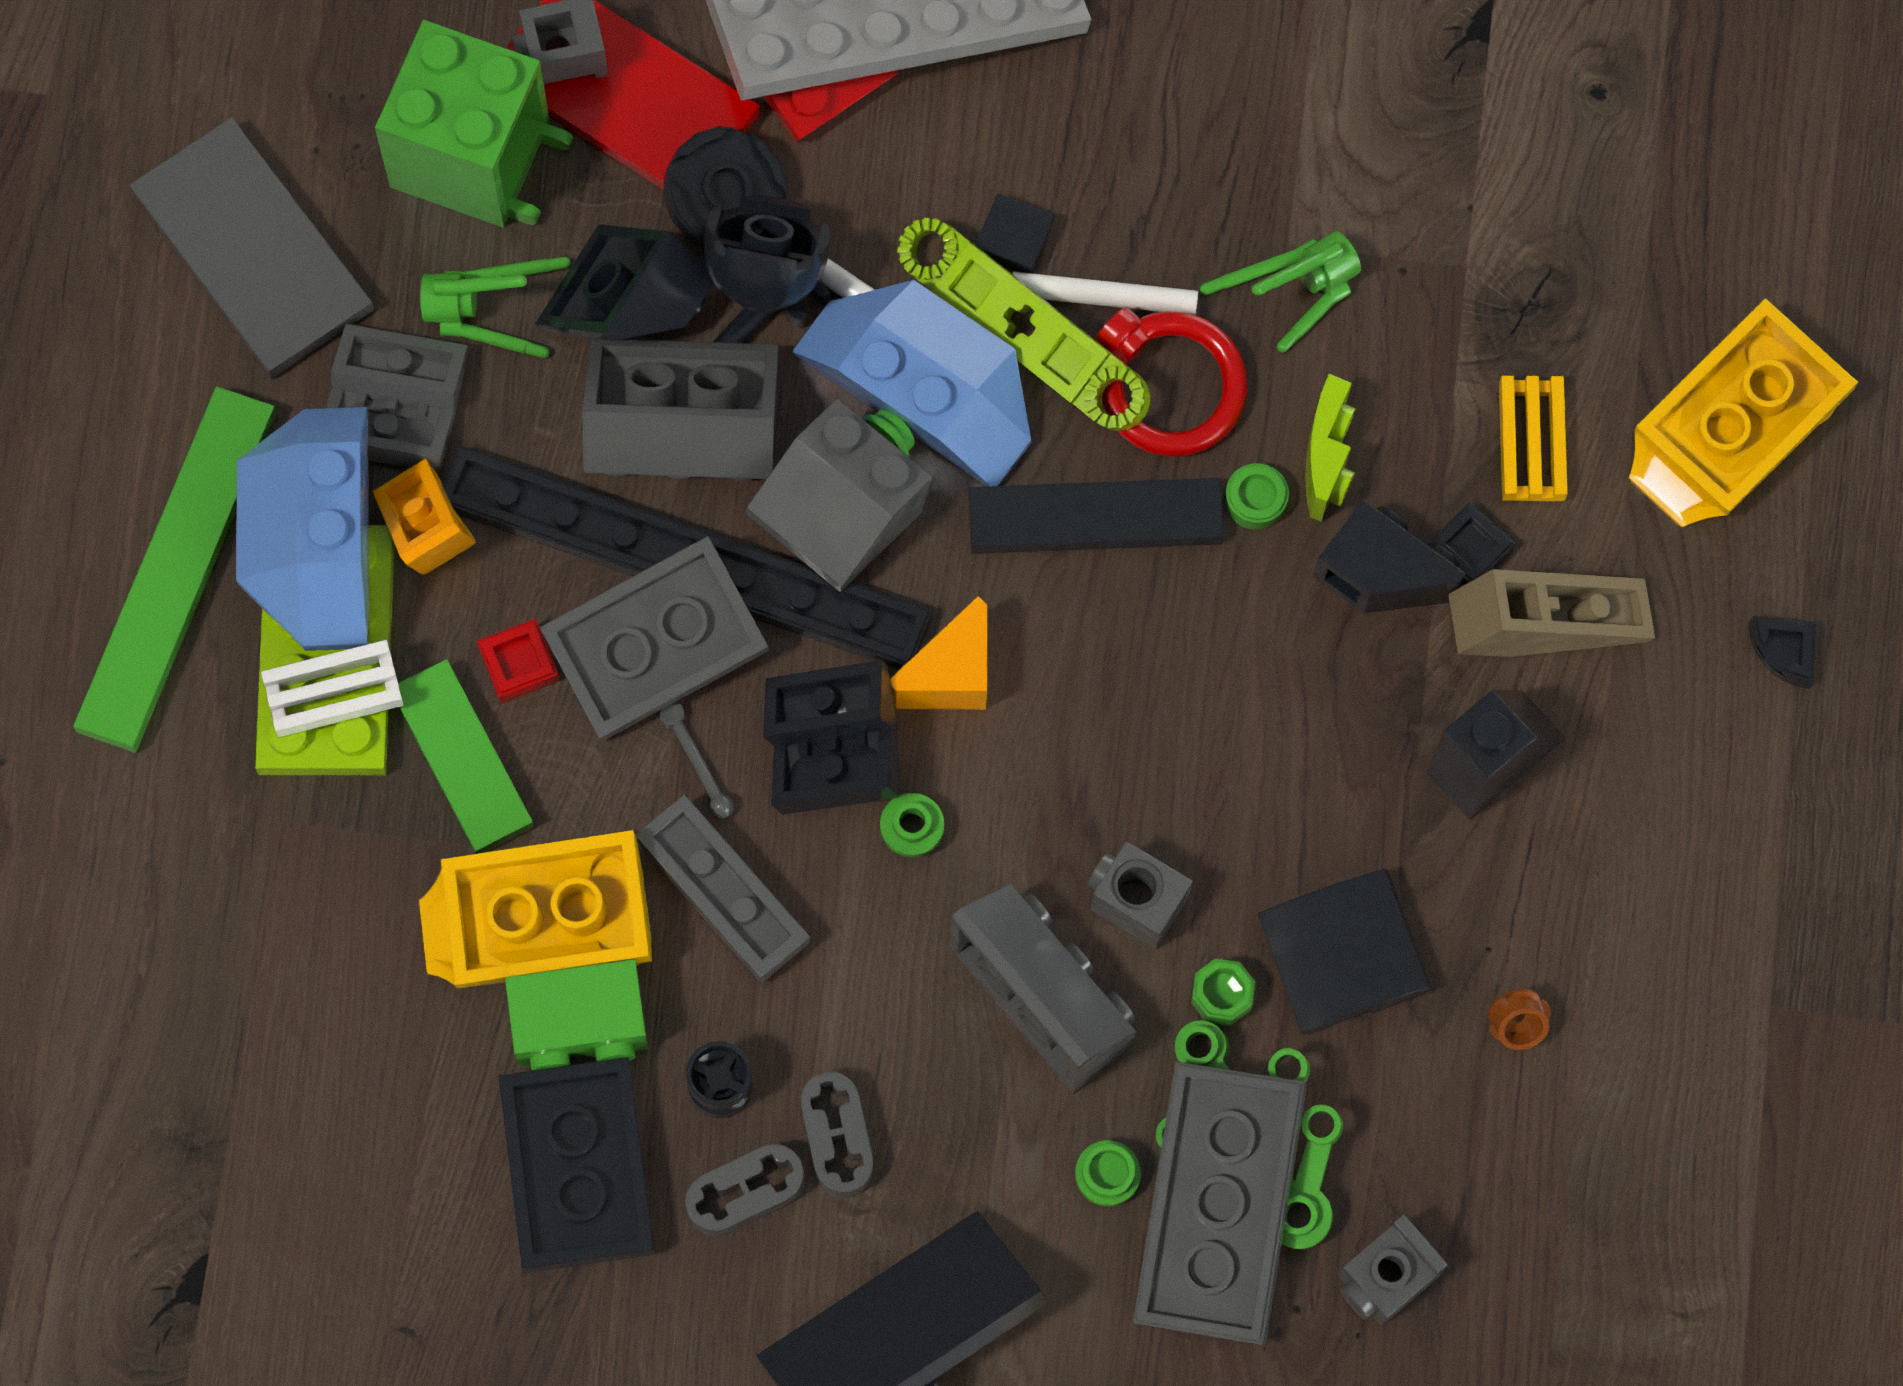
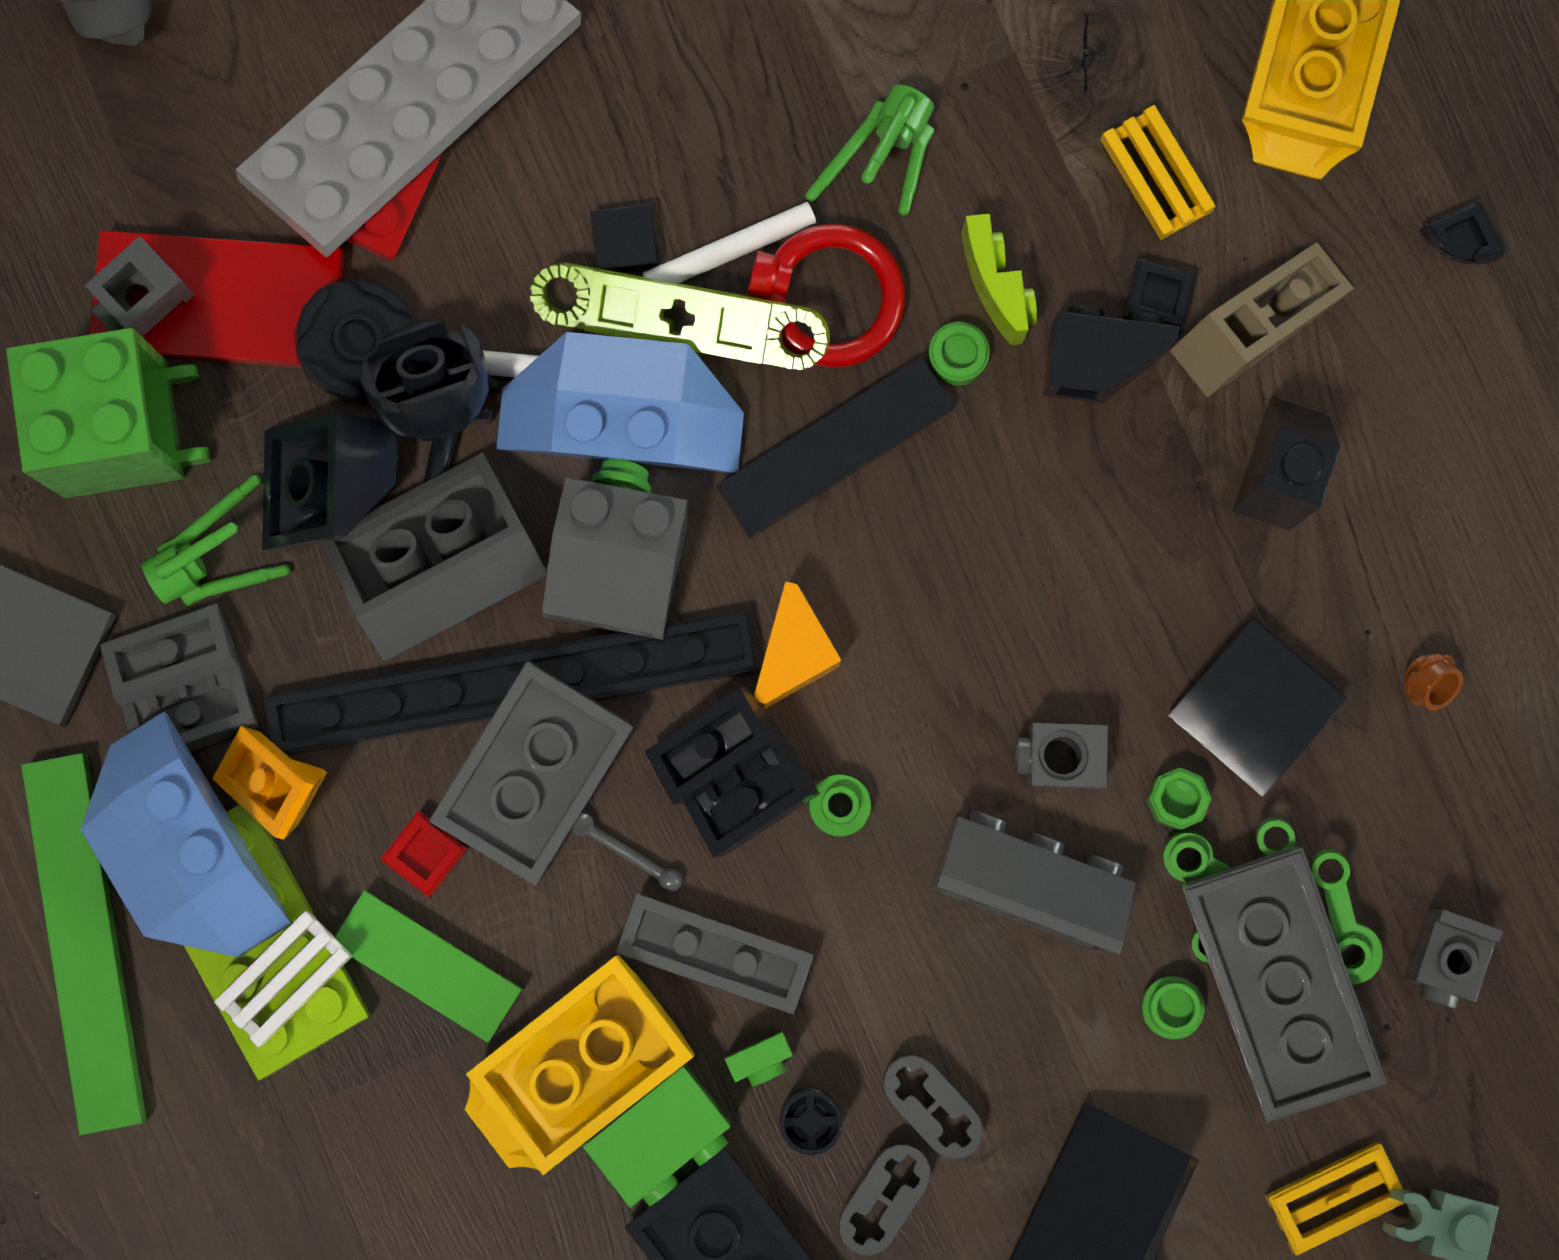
camera: 30 degrees left, 10 degrees up
none -> bright green plate [725,1030,793,1087]

